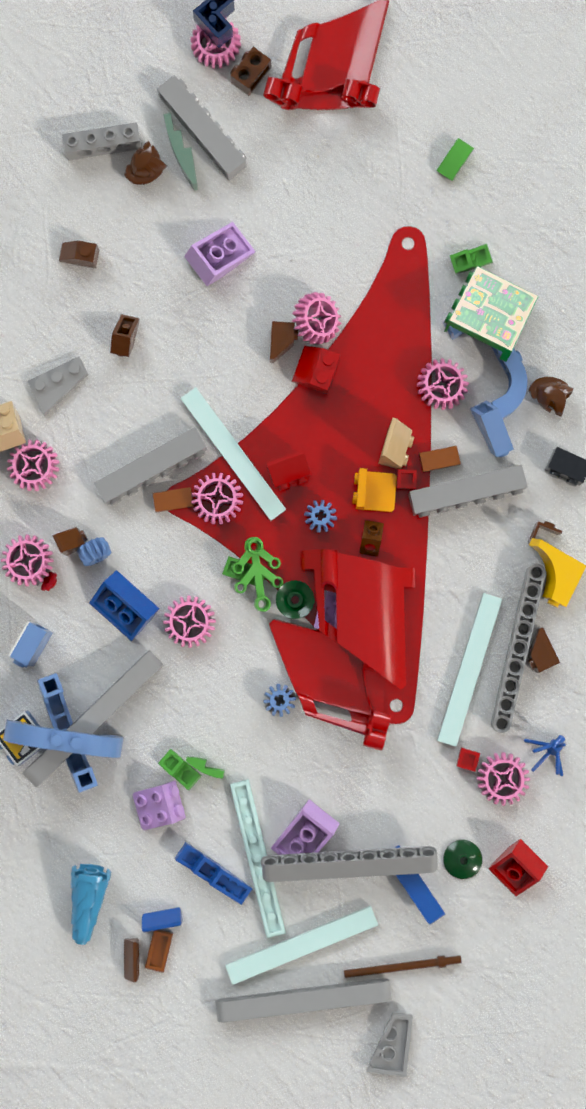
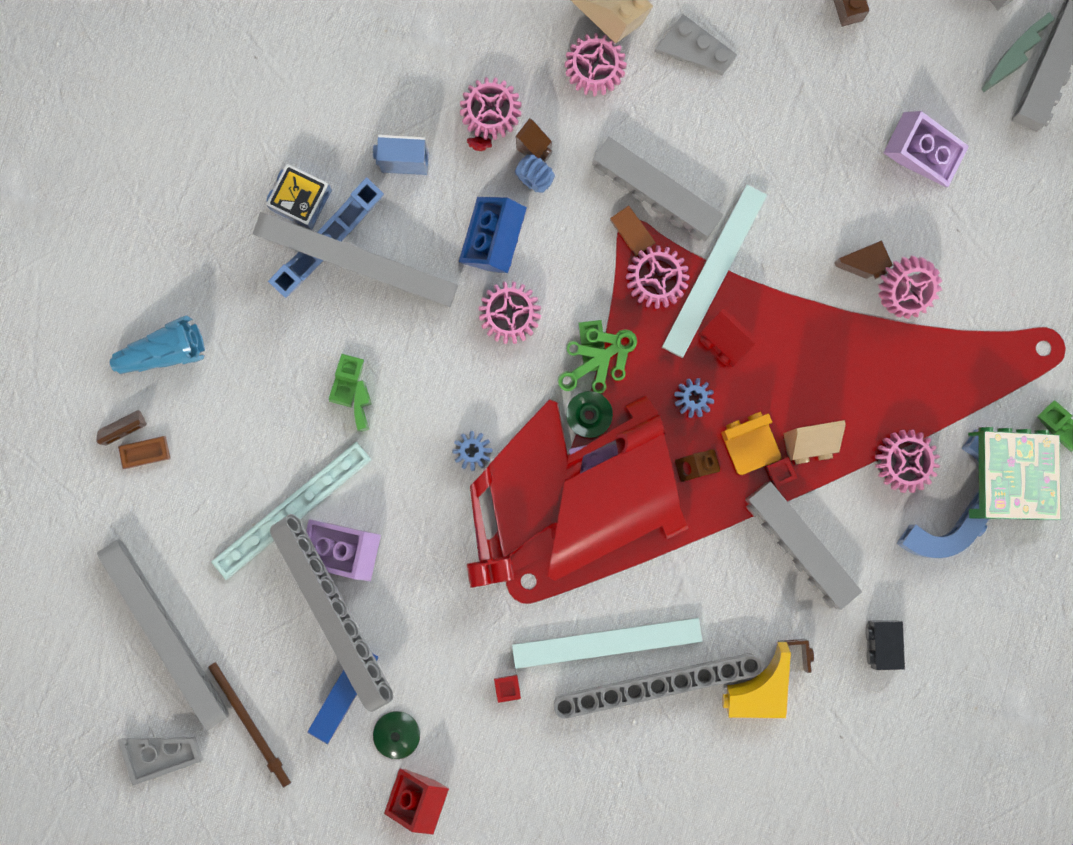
camera: 65 degrees right, 0 degrees up
medium blue arch [3,719,124,758] -> none
reddish brown slope [110,314,140,357] -> none
reddish brown helmet [124,141,167,185] -> none
lavender bracket [133,781,186,830] -> none
blue slope [142,907,183,932] -> none
blue slope [175,842,252,905] -> none
light aqua tile [225,906,378,985] -> none
red slope [292,346,341,394] -> none
dark orange tile [419,445,461,472] -> none
medium blue slope [470,401,514,457] -> none
bright pink gear [477,752,530,806] -> none
blue plant [524,735,566,776] -> none
reddish brown slope [527,627,560,673] -> none
reddish brown helmet [528,377,574,417] -> none

